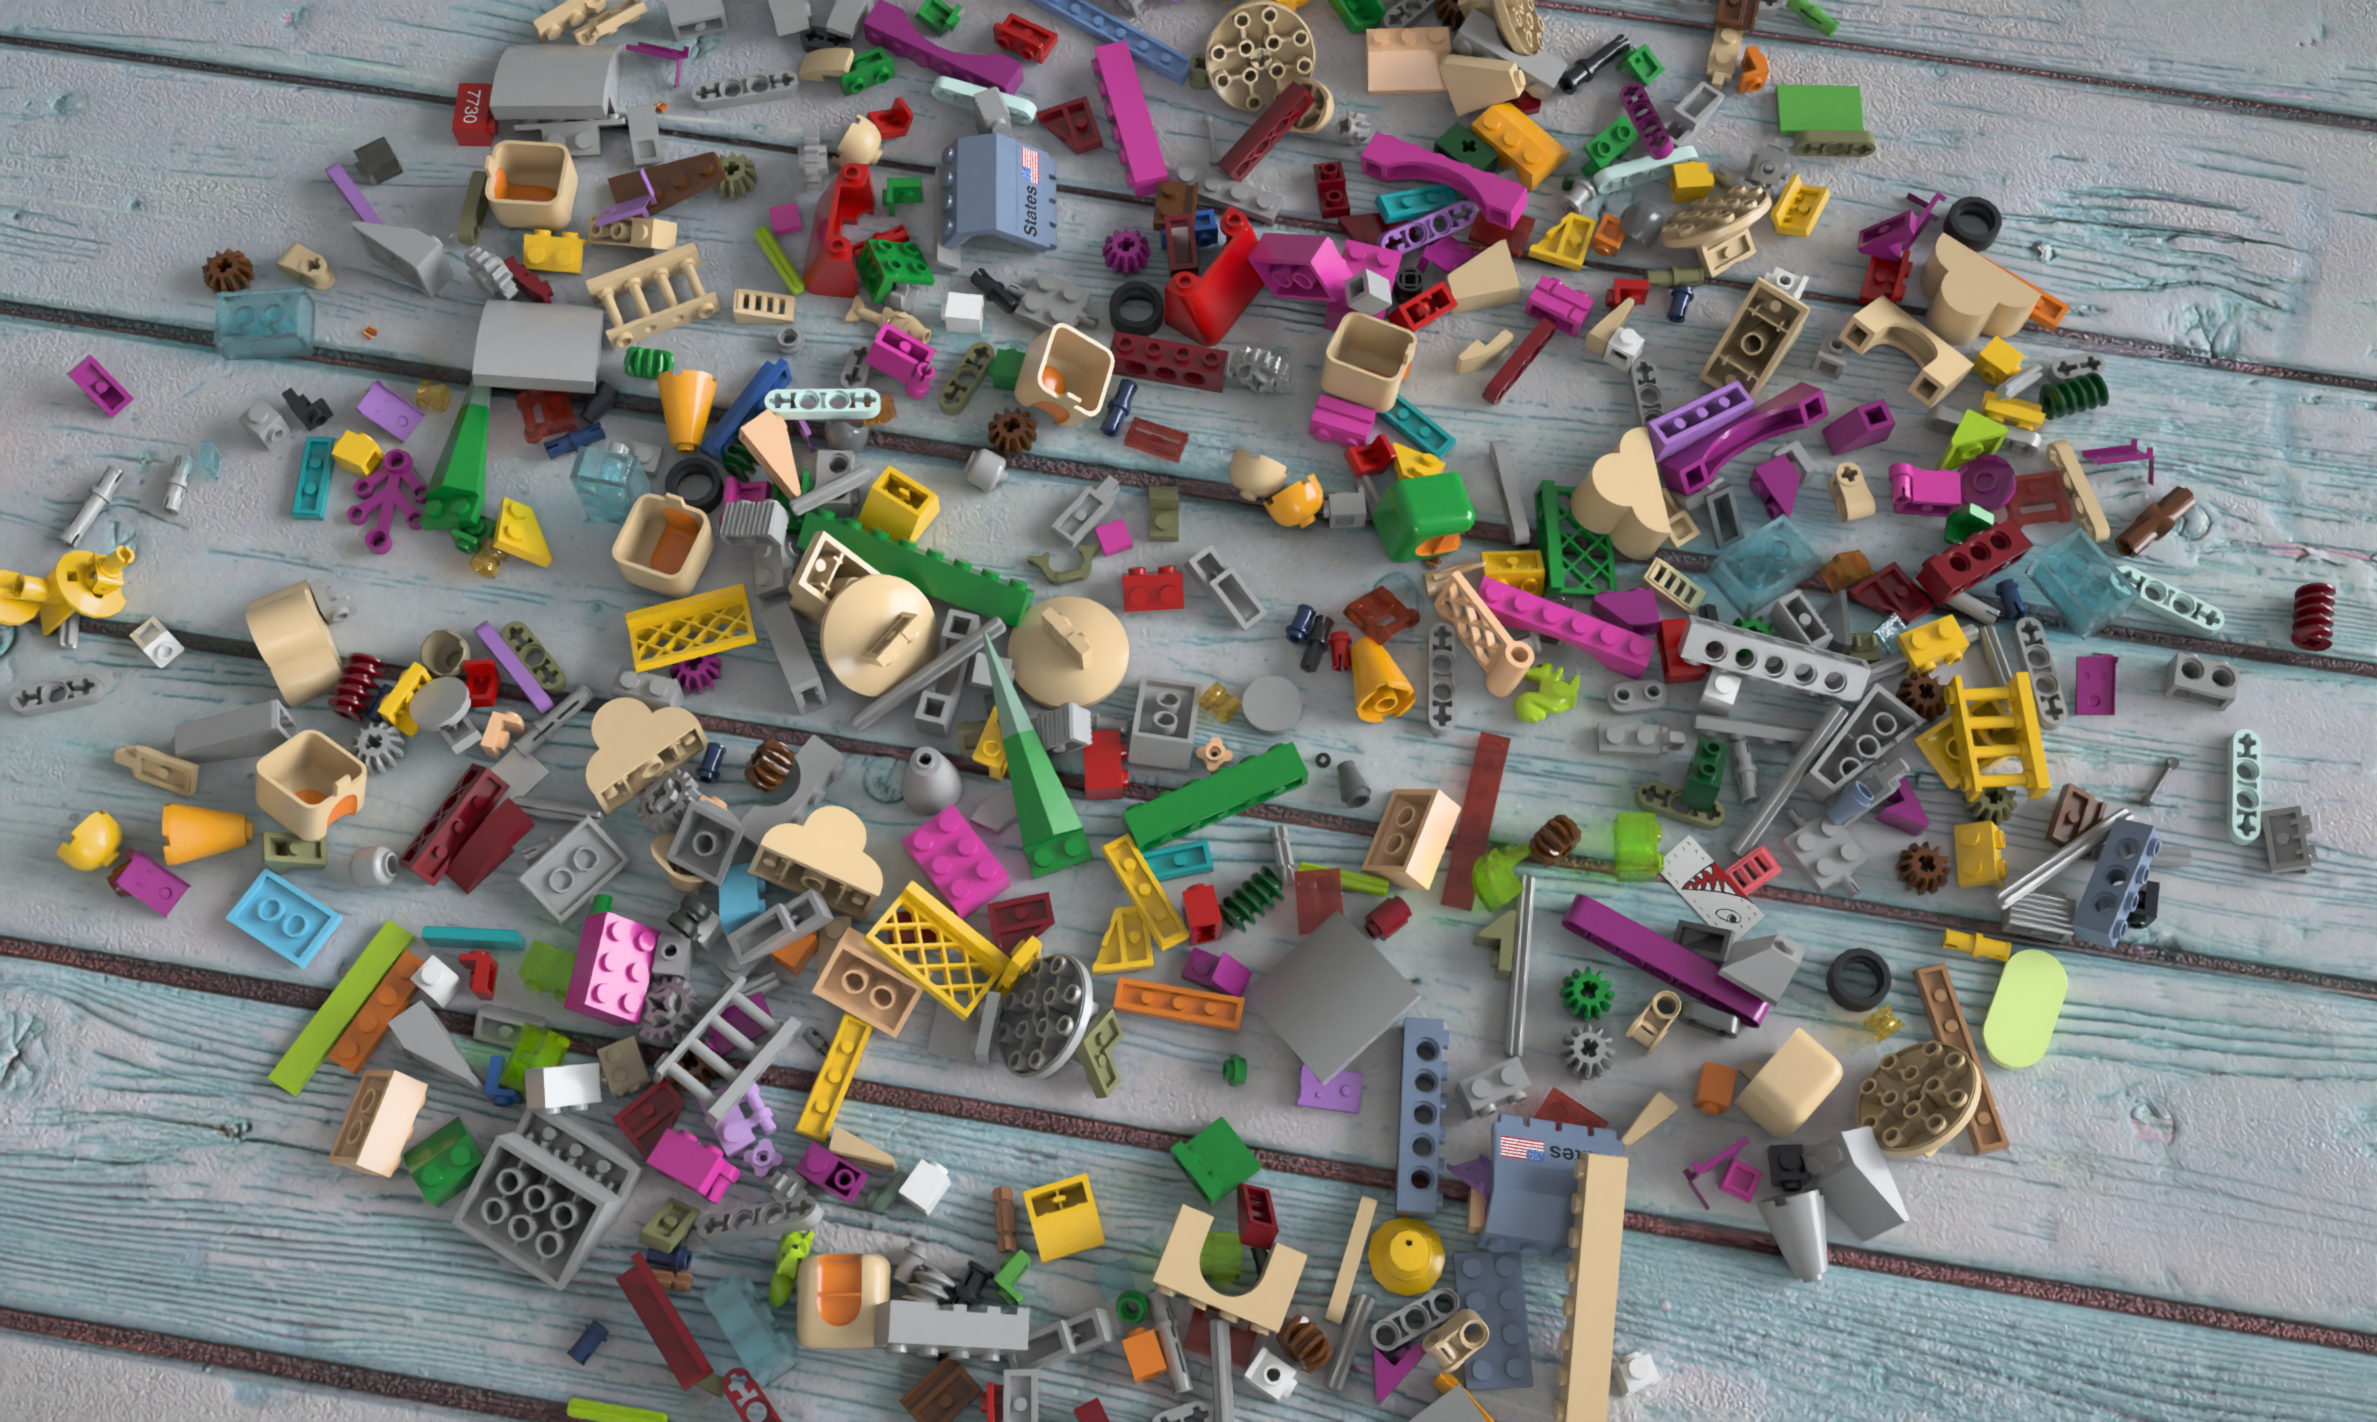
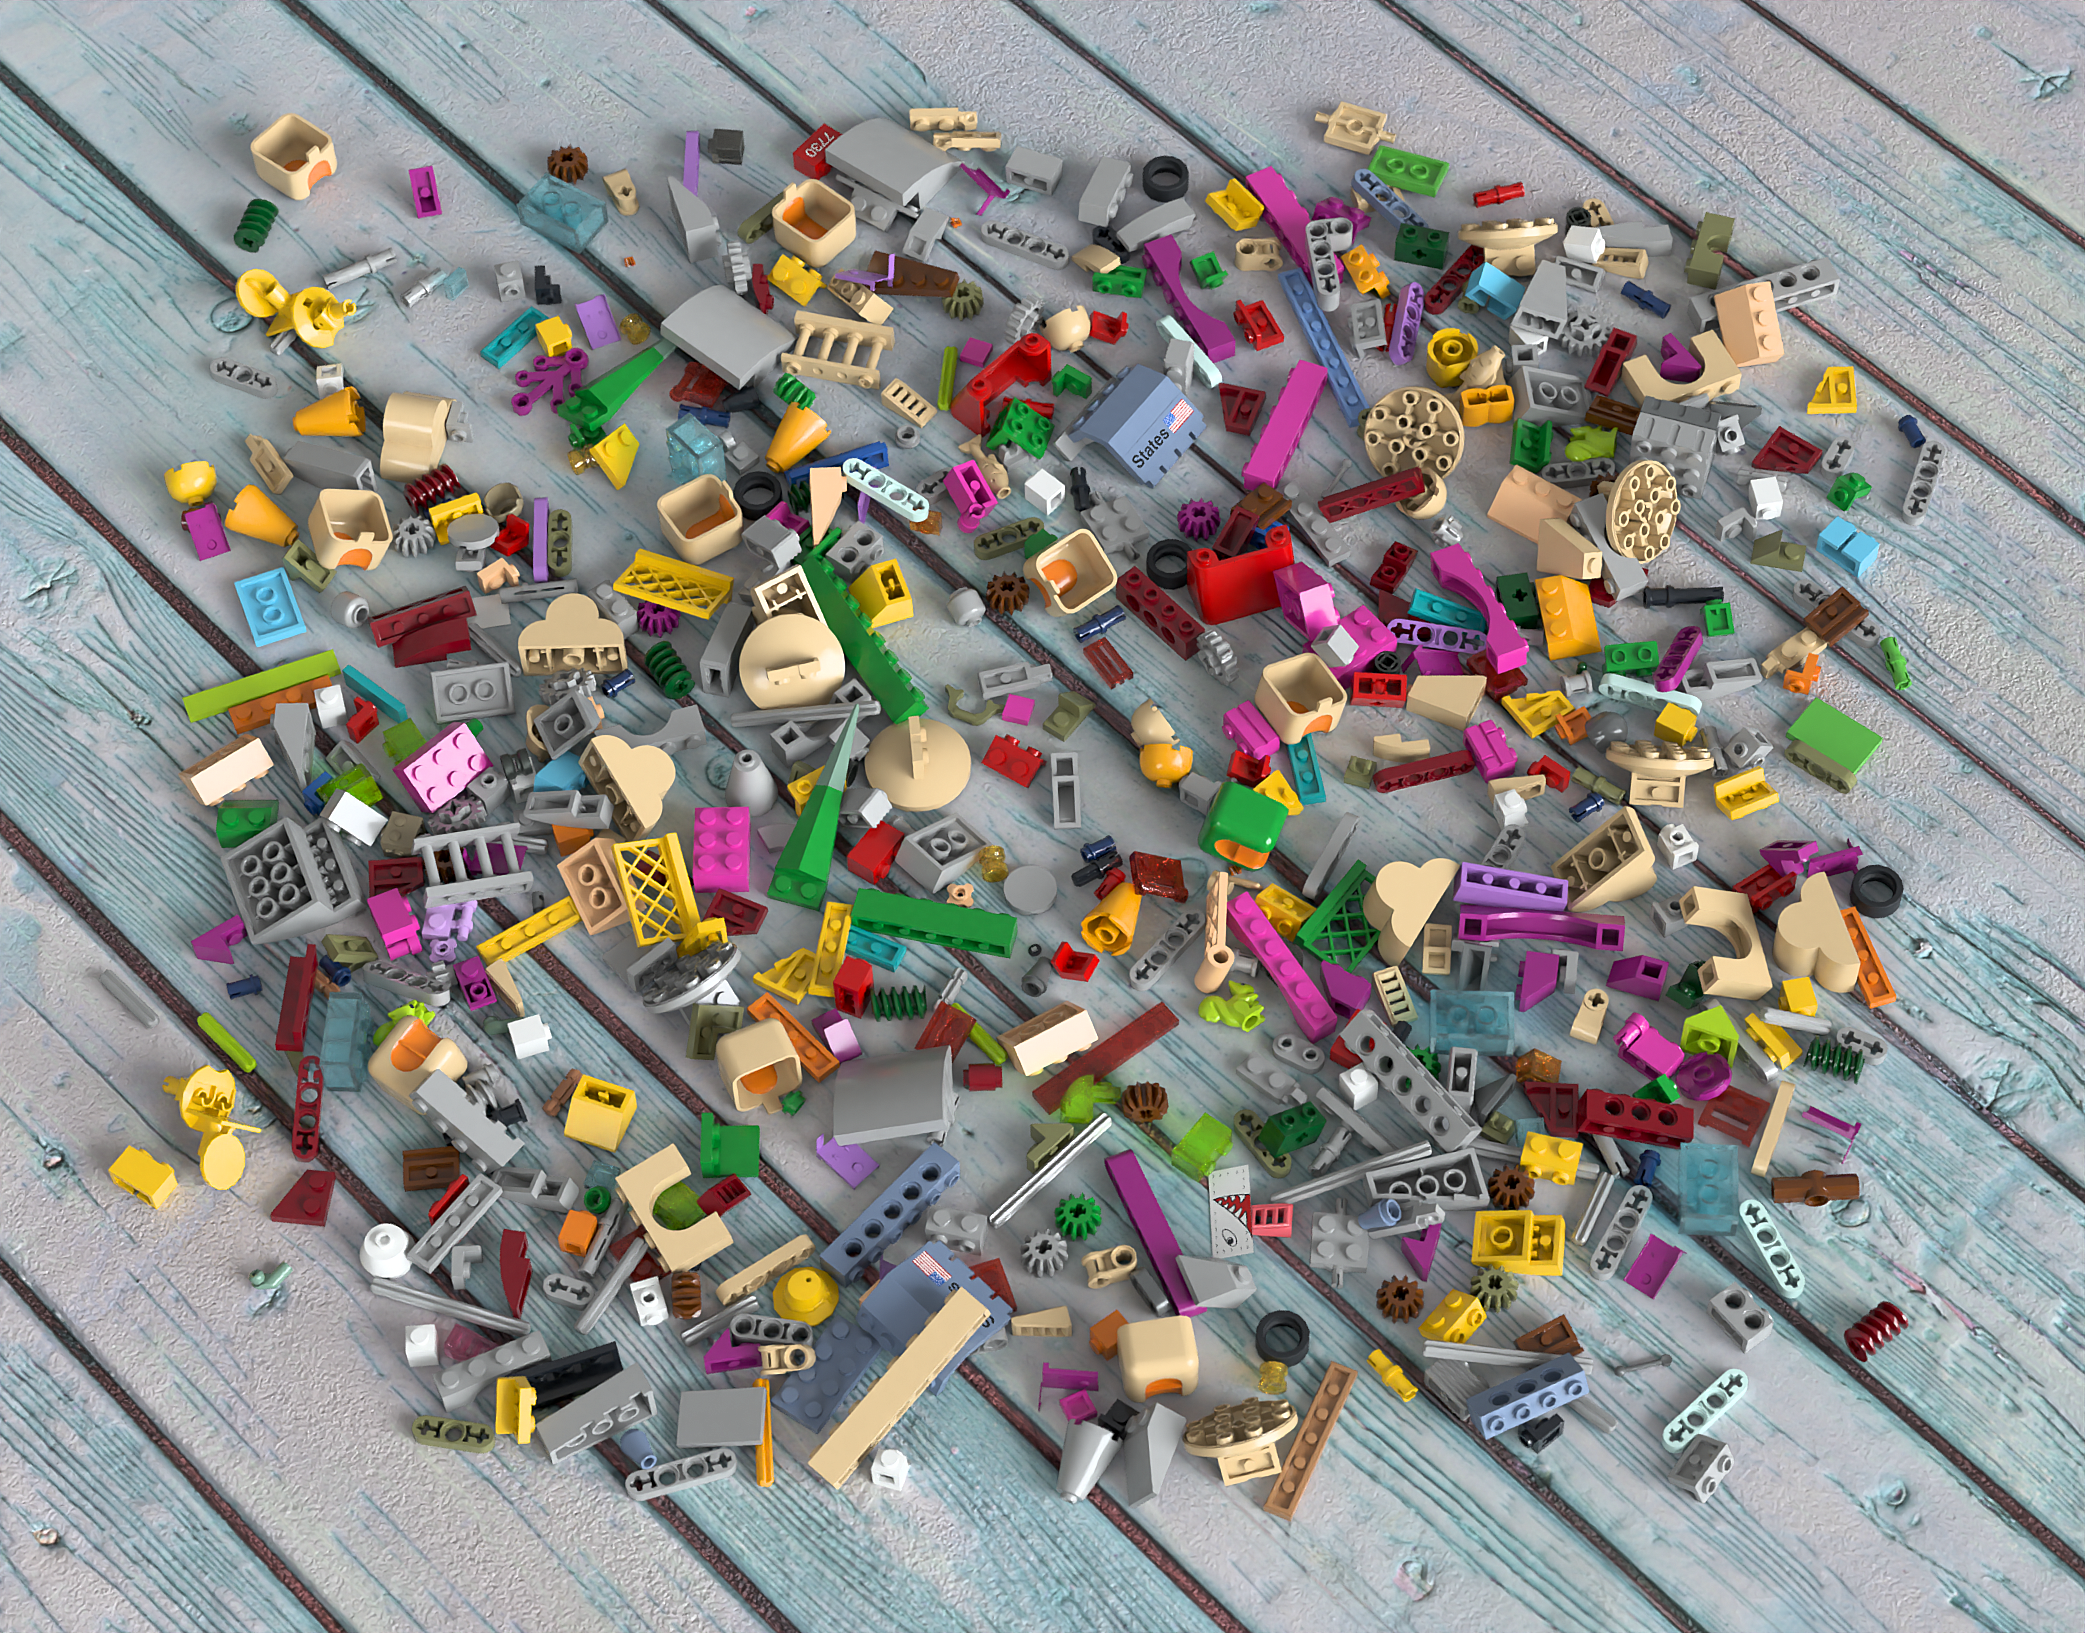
camera: 40 degrees right, 10 degrees down
reddish brown gear [744,738,795,793] -> none
light grey axle [789,465,873,516] -> none
dark grey hair [824,420,869,454] -> none
bright green bracket [994,1249,1033,1307] -> none
dark grey slope [1673,919,1735,963] -> none
yellow fence [1944,672,2051,802] -> none
yellowish green tile [1980,949,2068,1070] -> none
none -> magenta slope [190,914,248,964]
none -> light orange cone [292,386,366,437]
none -> dark green piece [644,641,695,699]
none -> tan piece [716,1018,802,1115]
none -> red bracket [1051,941,1100,982]
none -> olive tile [1344,756,1377,789]
none -> dark green slope [1665,960,1706,1010]

